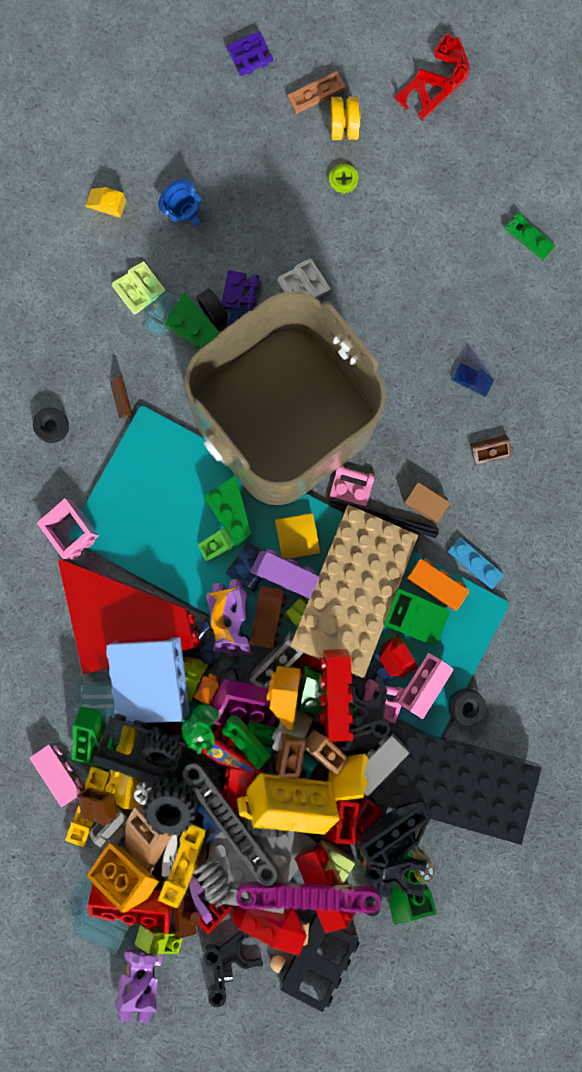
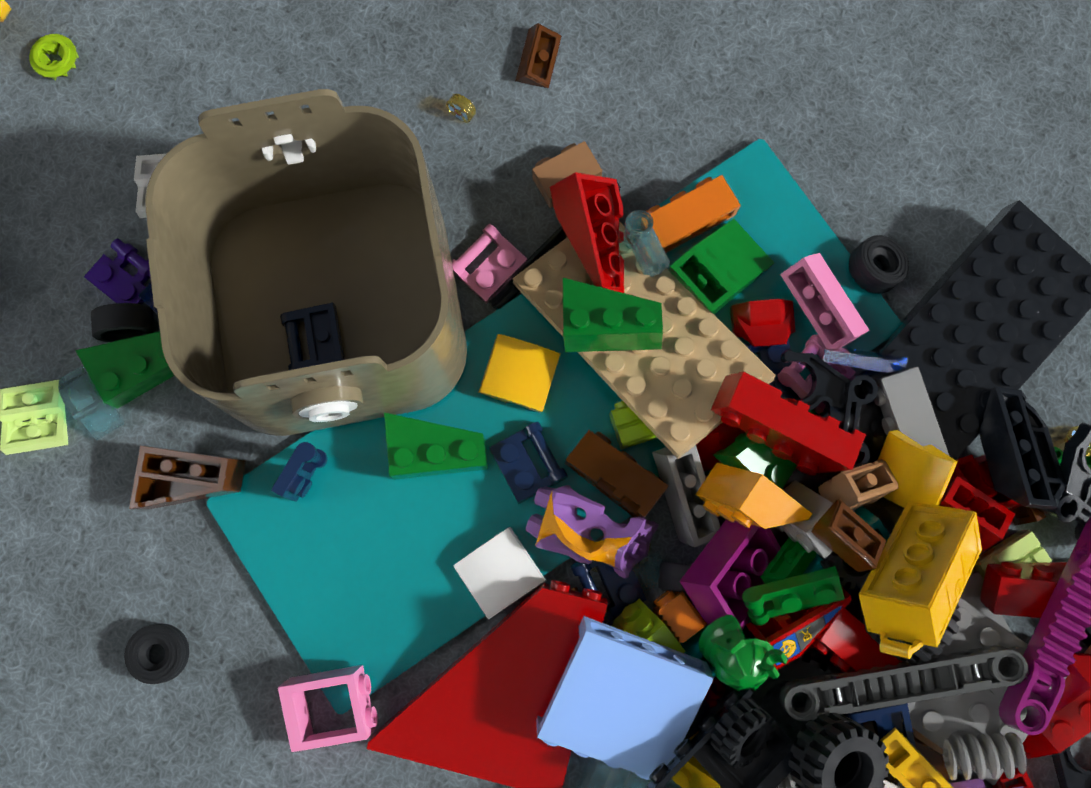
camera: 65 degrees left, 5 degrees down
reddish brown slope [110,376,132,418] -> none
bright green slope [198,528,234,562] -> none
medium lavender brick [250,549,319,599] -> none
dark azure plate [448,538,504,590] -> none
clear blue slope [452,363,494,397] -> none
none -> reddish brown wedge [129,445,246,509]
none -> dark blue plate [271,442,328,502]
none -> dark blue plate [280,302,345,370]
none -> clear yellow tile [446,94,476,123]
none -> white slope [453,527,546,620]
none -> red wedge [549,172,624,293]
none -> green wedge [563,278,663,352]
none -> clear light blue piece [624,210,670,277]
none -> clear blue tile [823,348,908,373]

